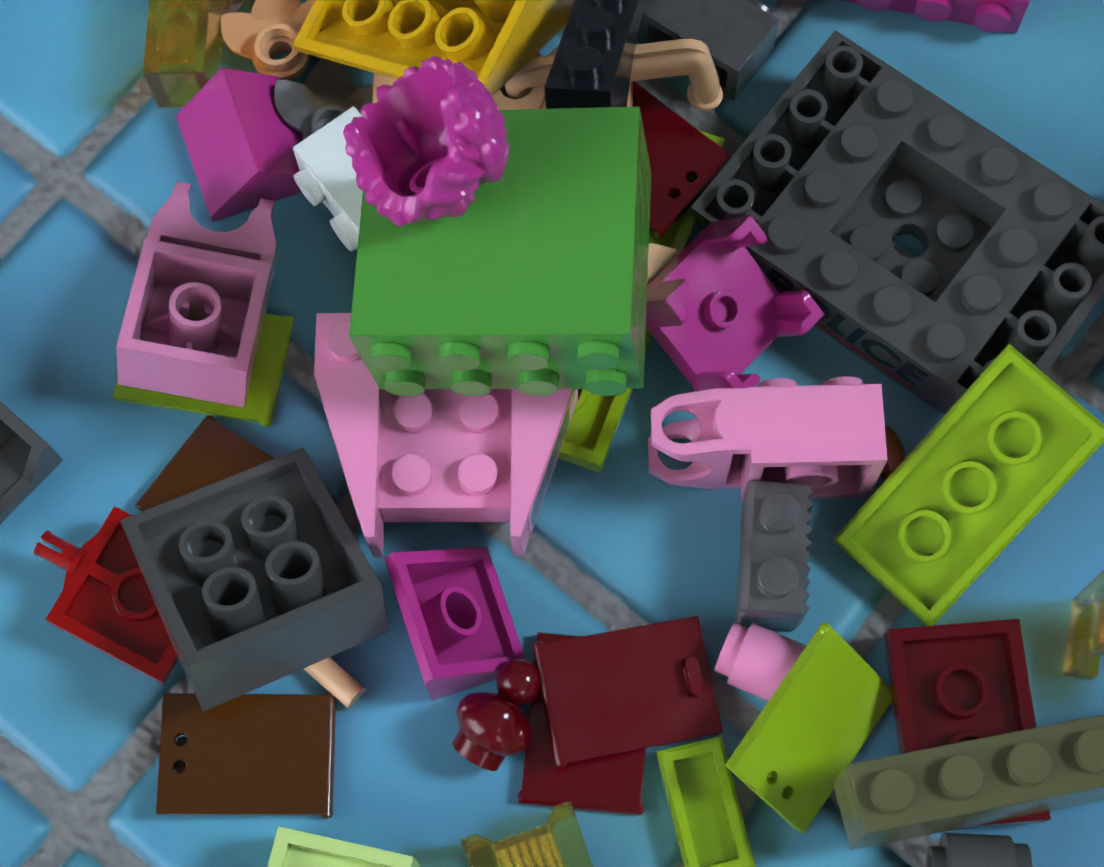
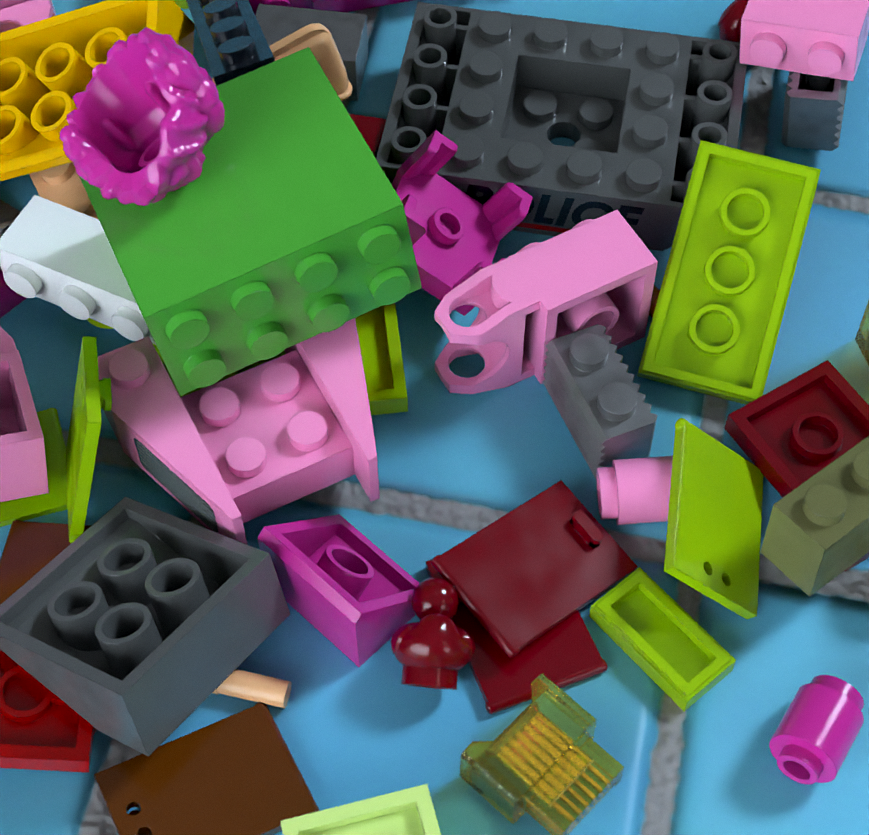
camera: 30 degrees left, 15 degrees down
none -> lime container [66,336,112,543]

